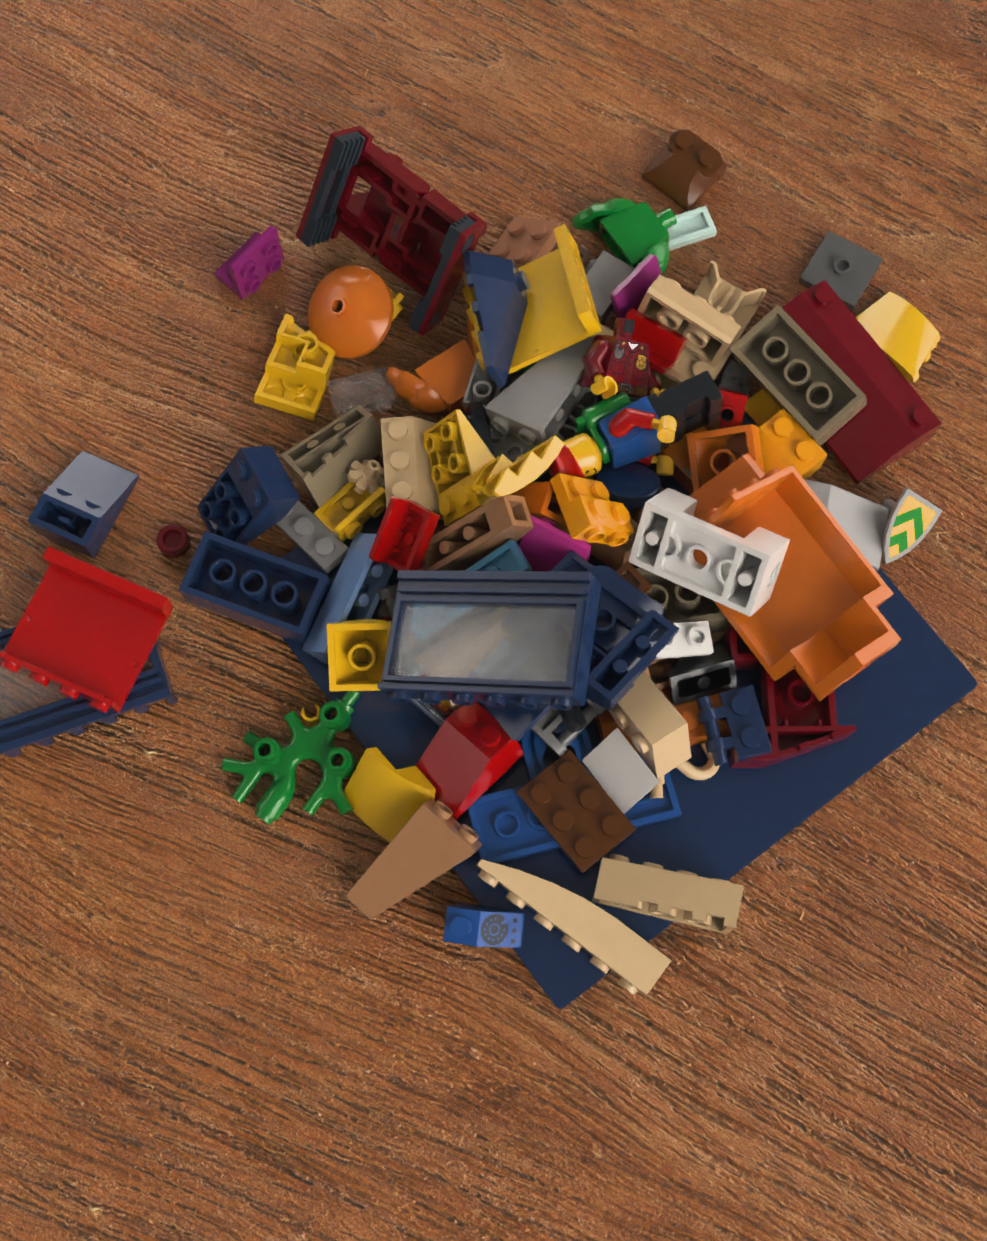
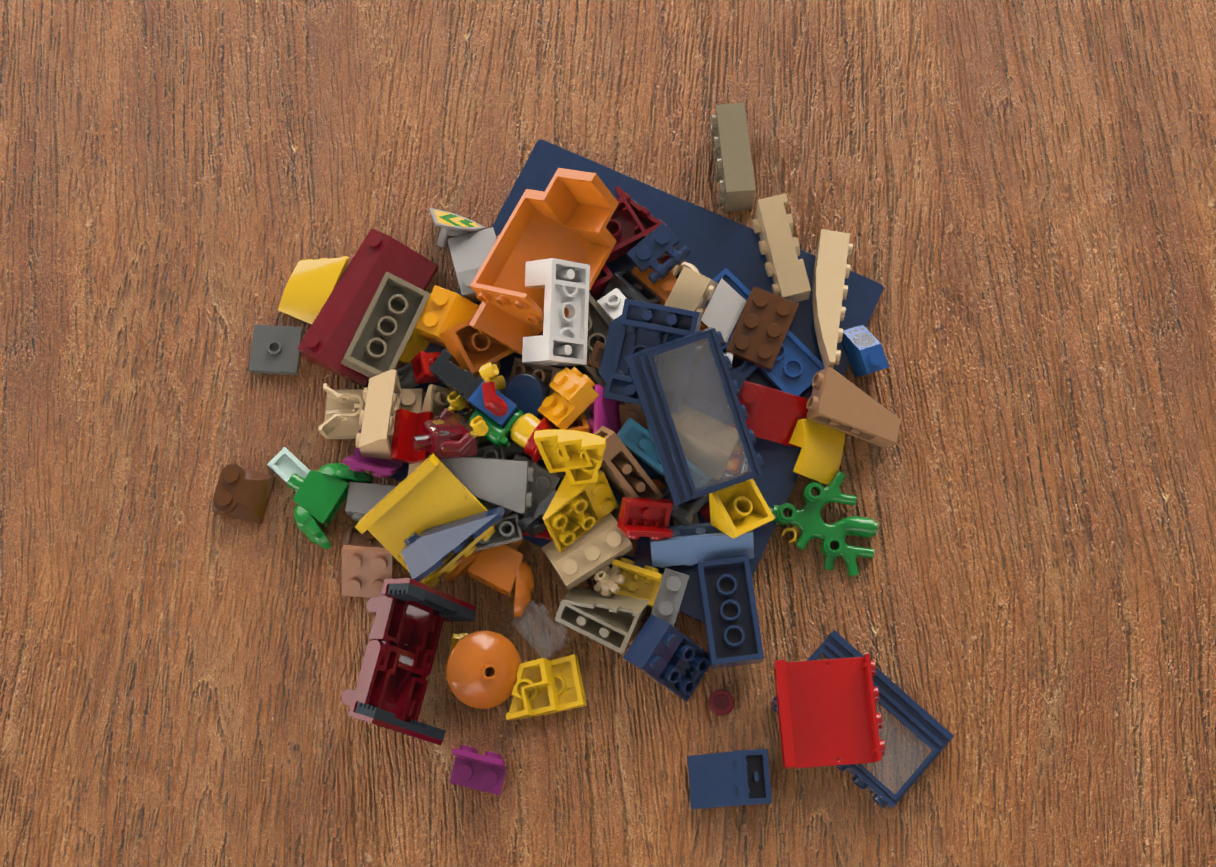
camera: 115 degrees left, 0 degrees up
none -> dark tan brick [710,102,756,212]

